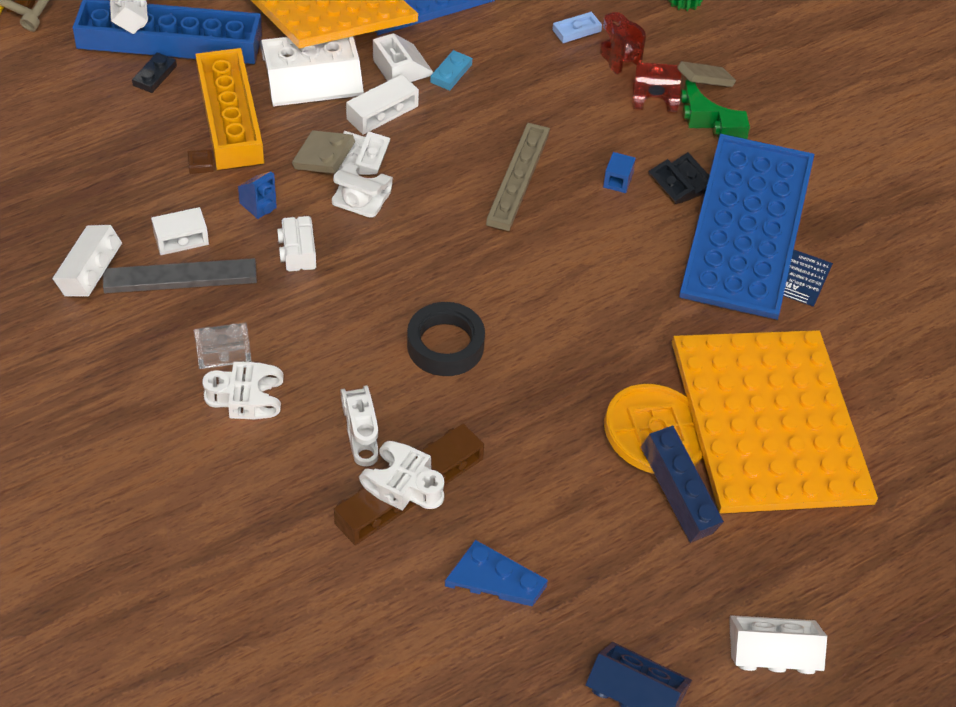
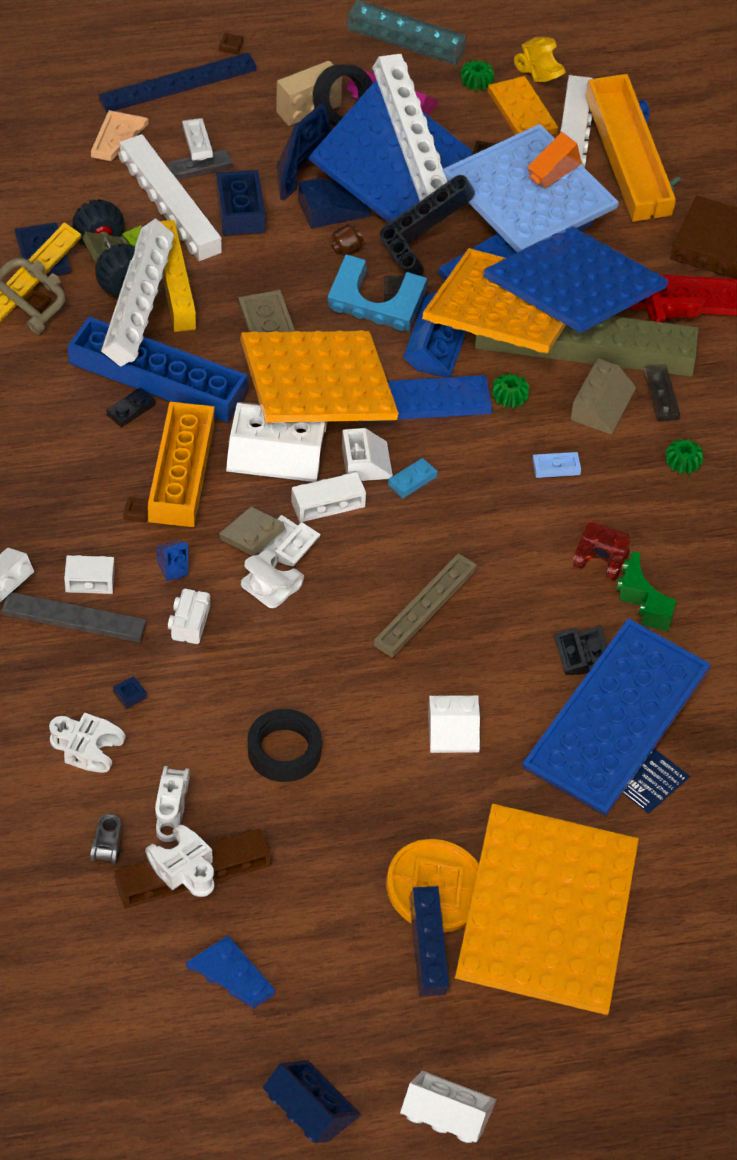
camera: 20 degrees right, 0 degrees up
clear brick [194,323,251,369] -> none
clear red piece [600,12,646,74] -> none
blue brick [603,152,636,193] -> none
dark tan tile [677,61,737,87] -> none
none -> flat silver piece [90,814,122,865]
none -> dark blue plate [113,676,147,709]
none -> white slope [428,695,480,753]

